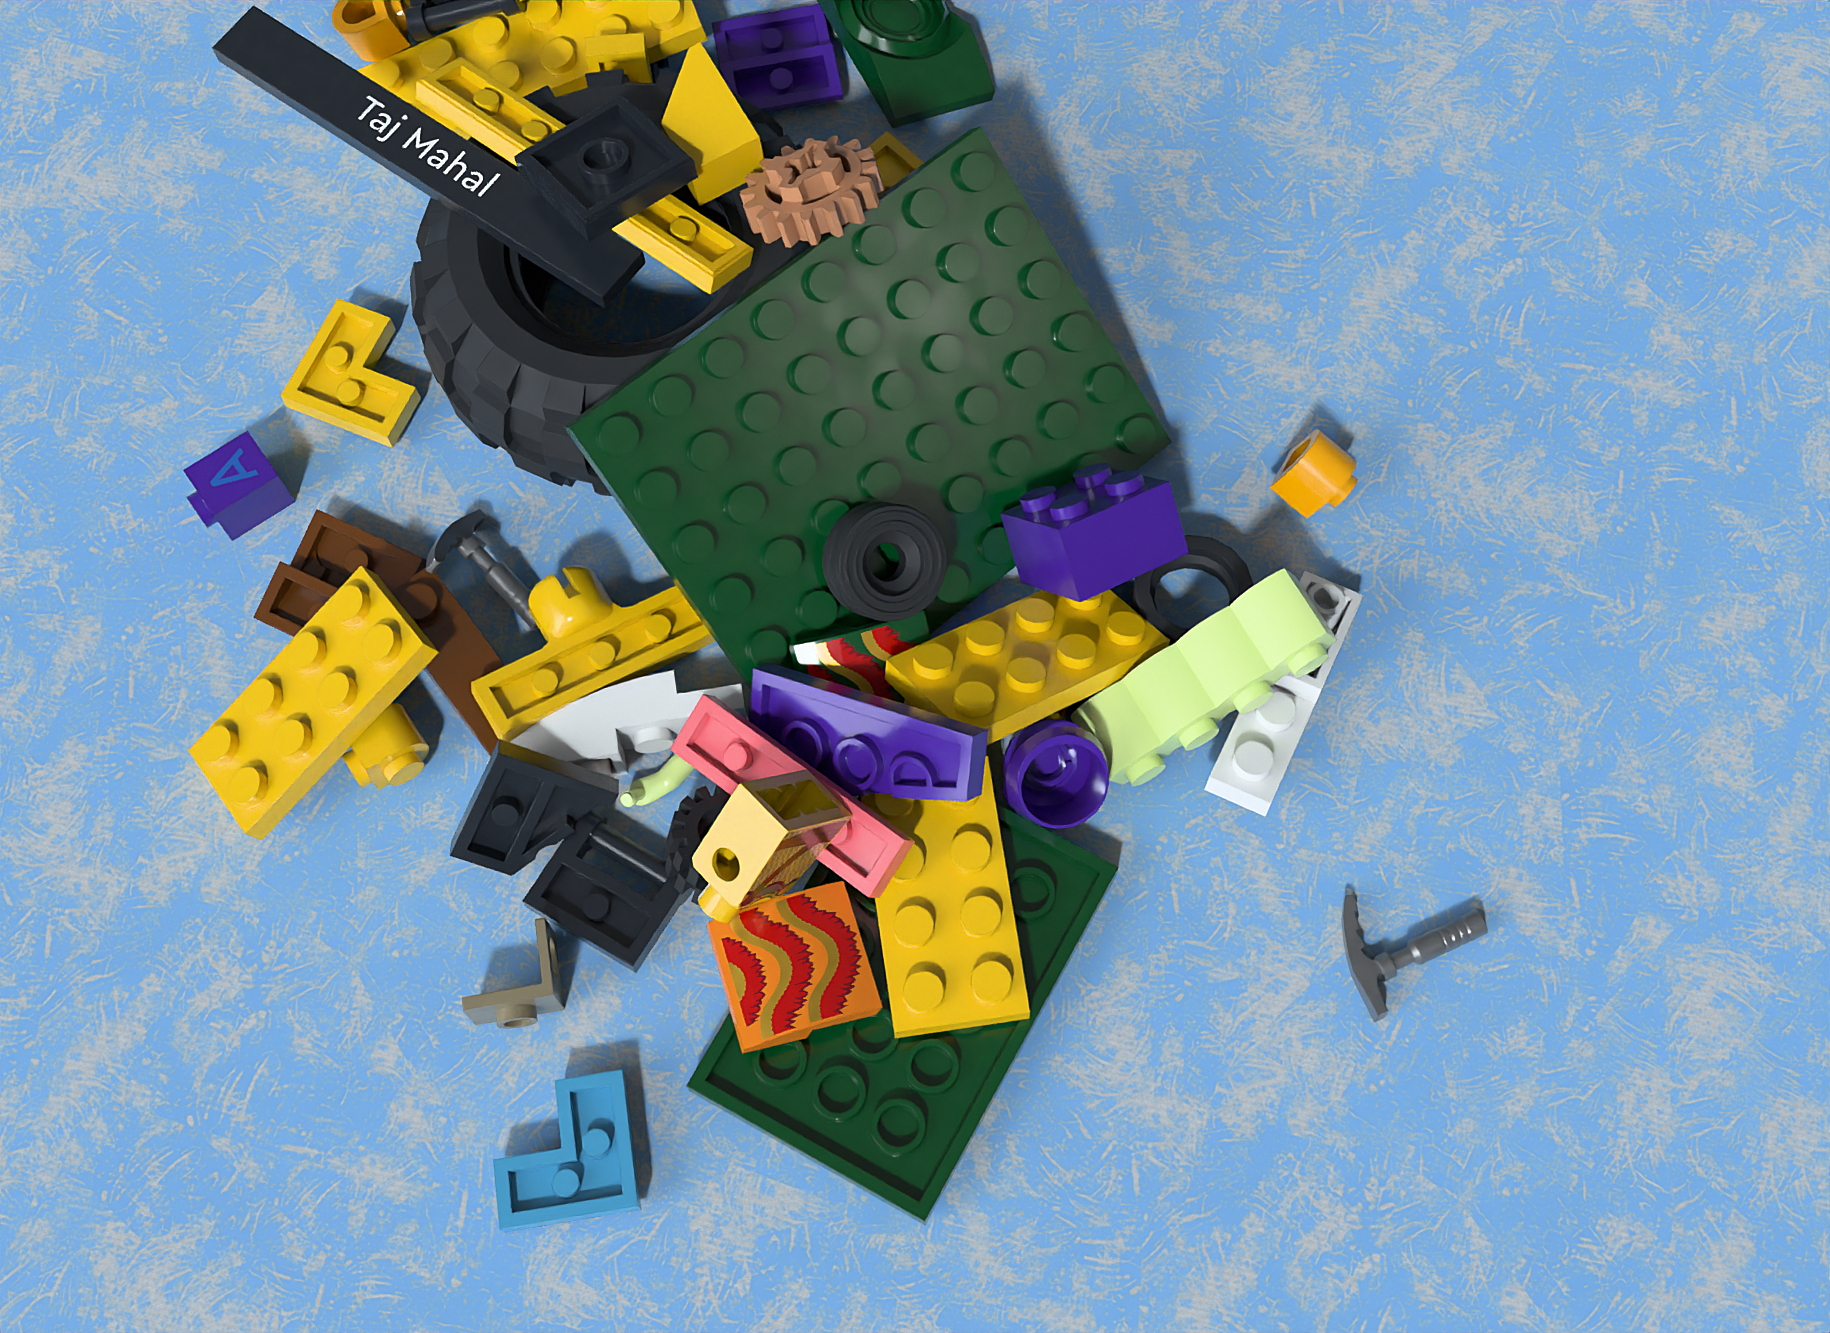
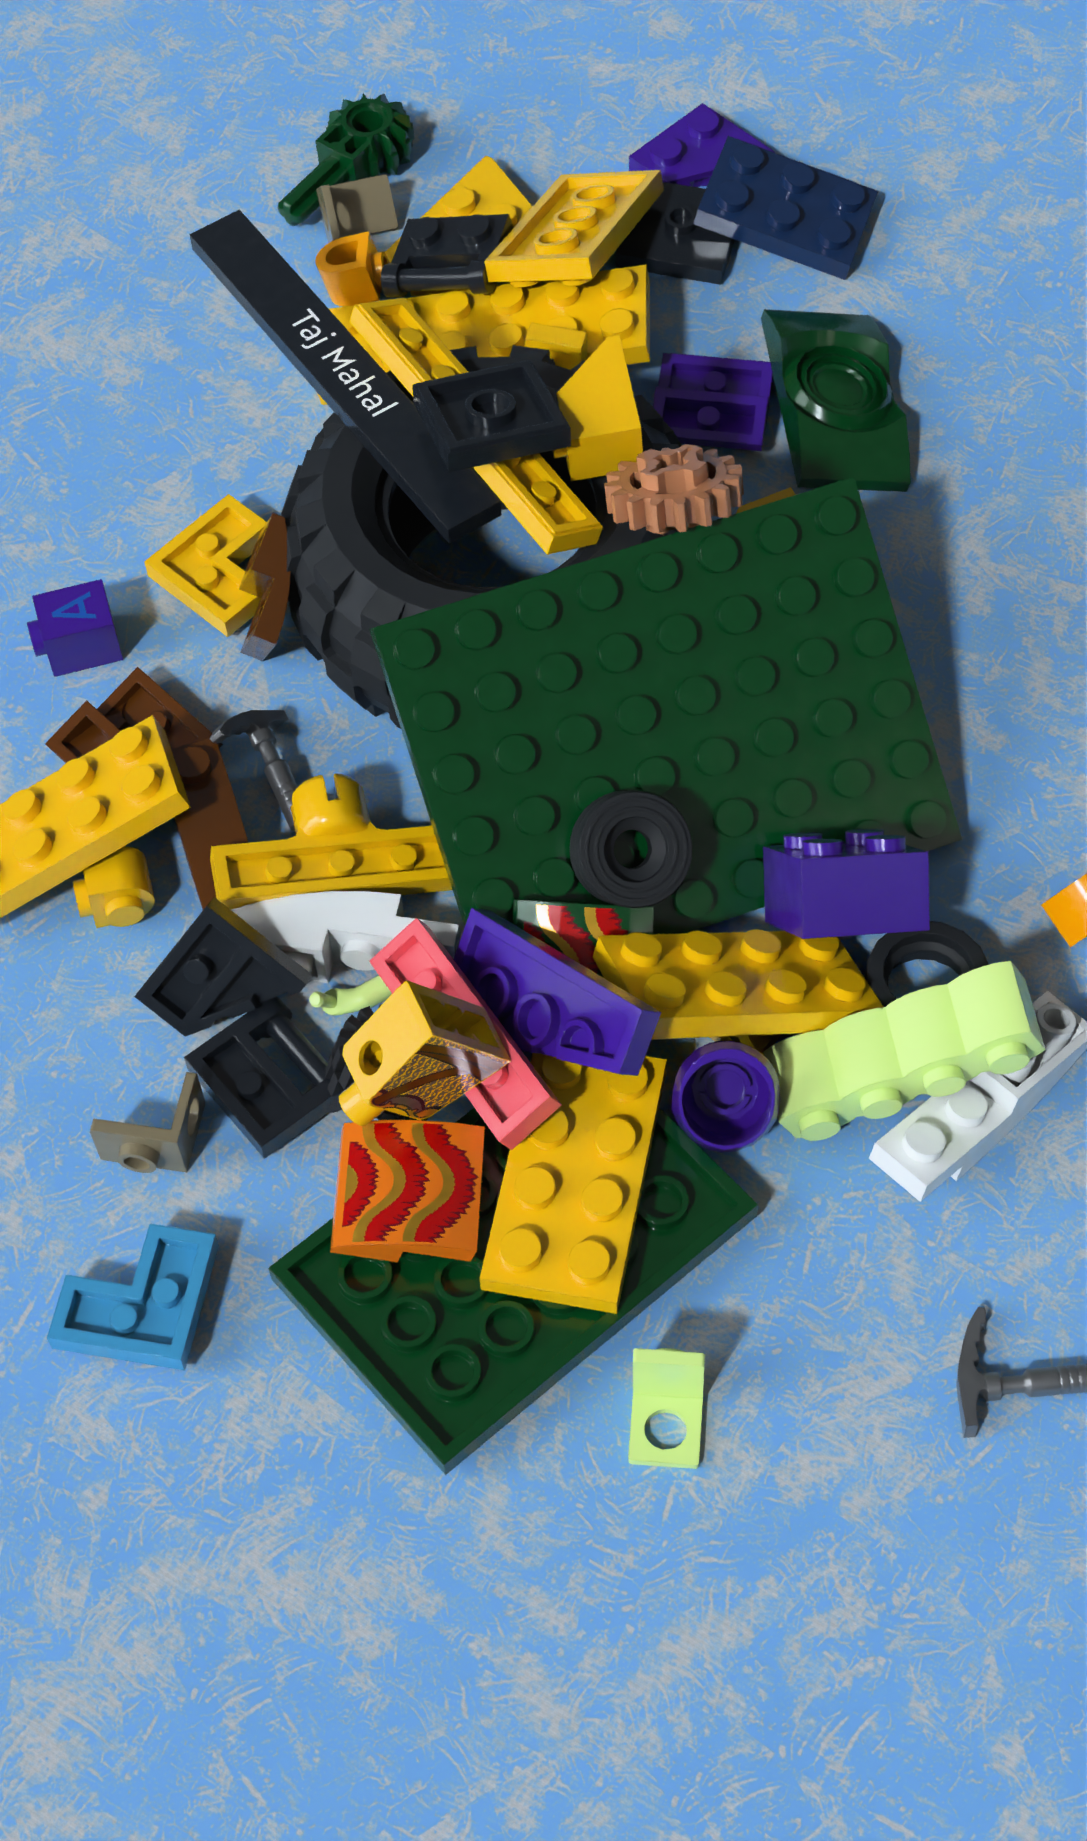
camera: 20 degrees right, 10 degrees down
none -> reddish brown slope [239,513,290,661]
none -> yellowish green bracket [628,1348,705,1469]

